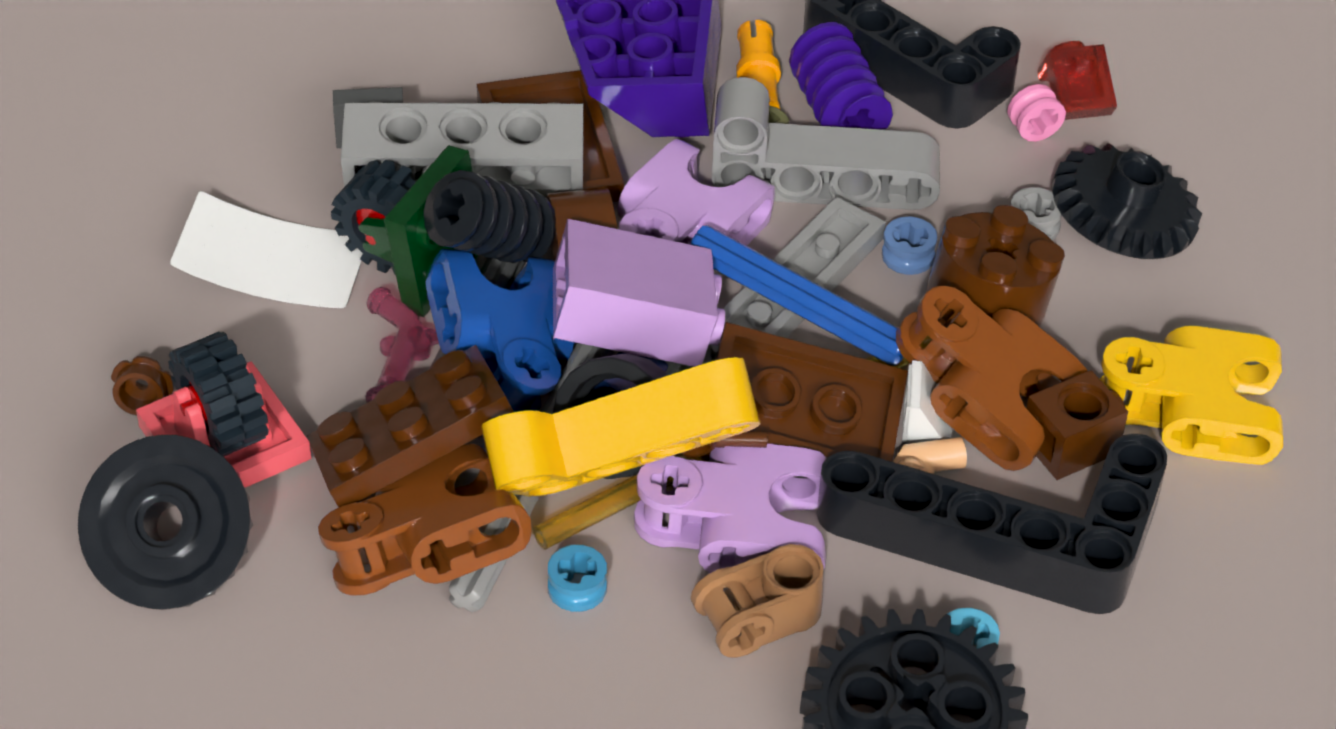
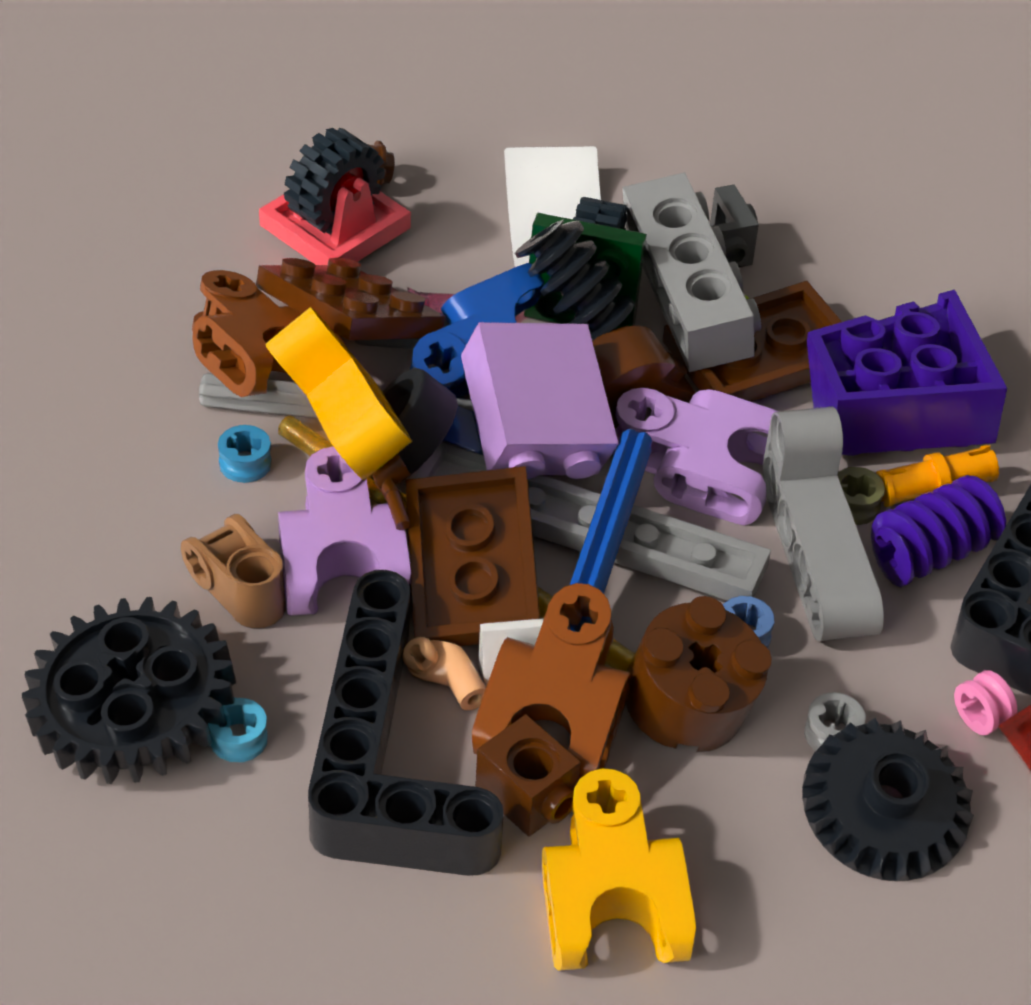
camera: 75 degrees right, 0 degrees up
black gear [78,435,253,610] -> none

